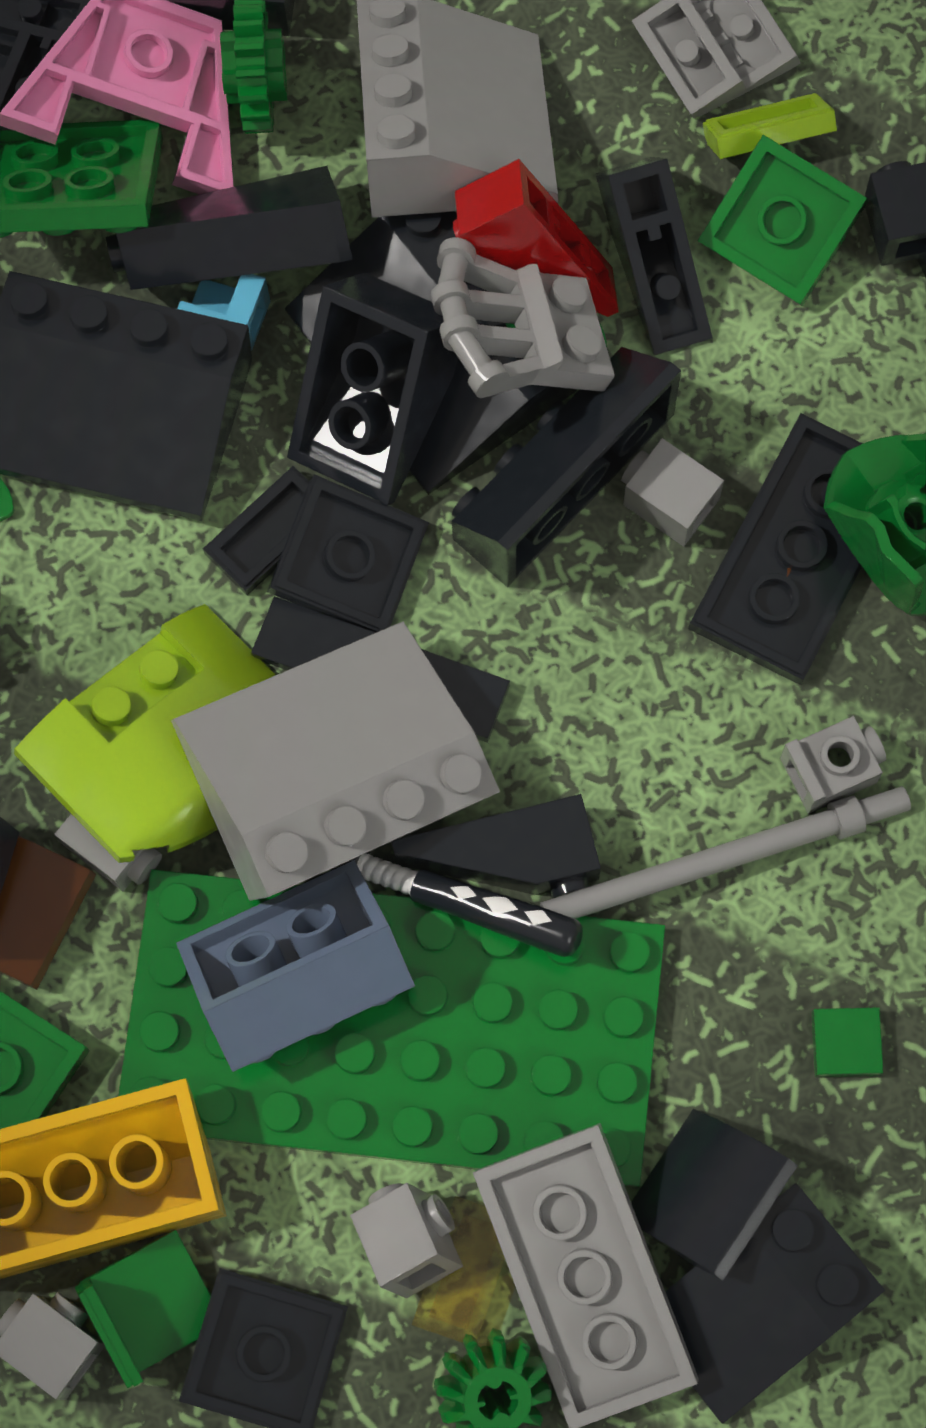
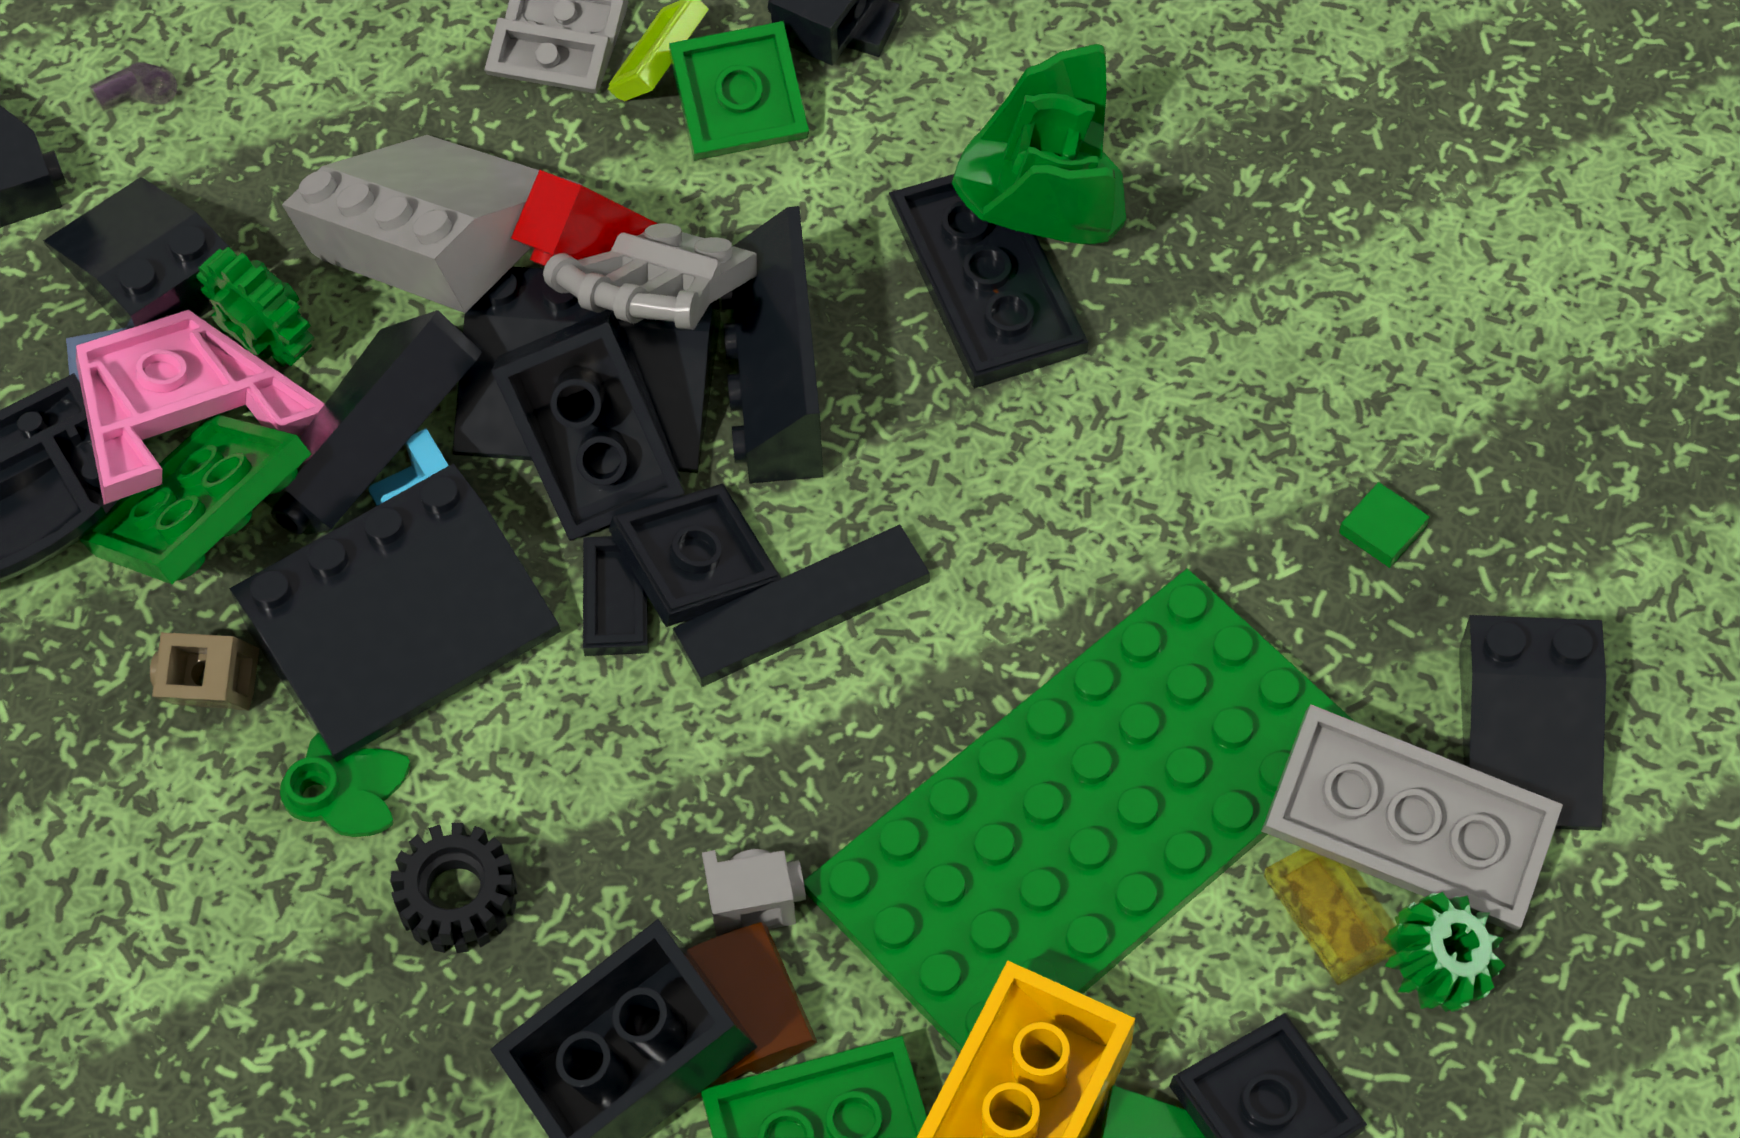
camera: 50 degrees left, 15 degrees down
lime slope [14,604,276,863] -> none
light grey slope [171,621,500,901] -> none
sand blue slope [176,860,415,1072] -> none
black piece [339,851,583,957] -> none
light grey brick [350,1183,463,1299] -> none
black slope [392,794,601,898] -> none
light grey bar [540,786,911,919] -> none
black slope [595,157,713,355] -> none
light grey brick [621,438,724,547] -> none
black slope [631,1109,798,1280] -> none
light grey brick [780,716,886,814] -> none

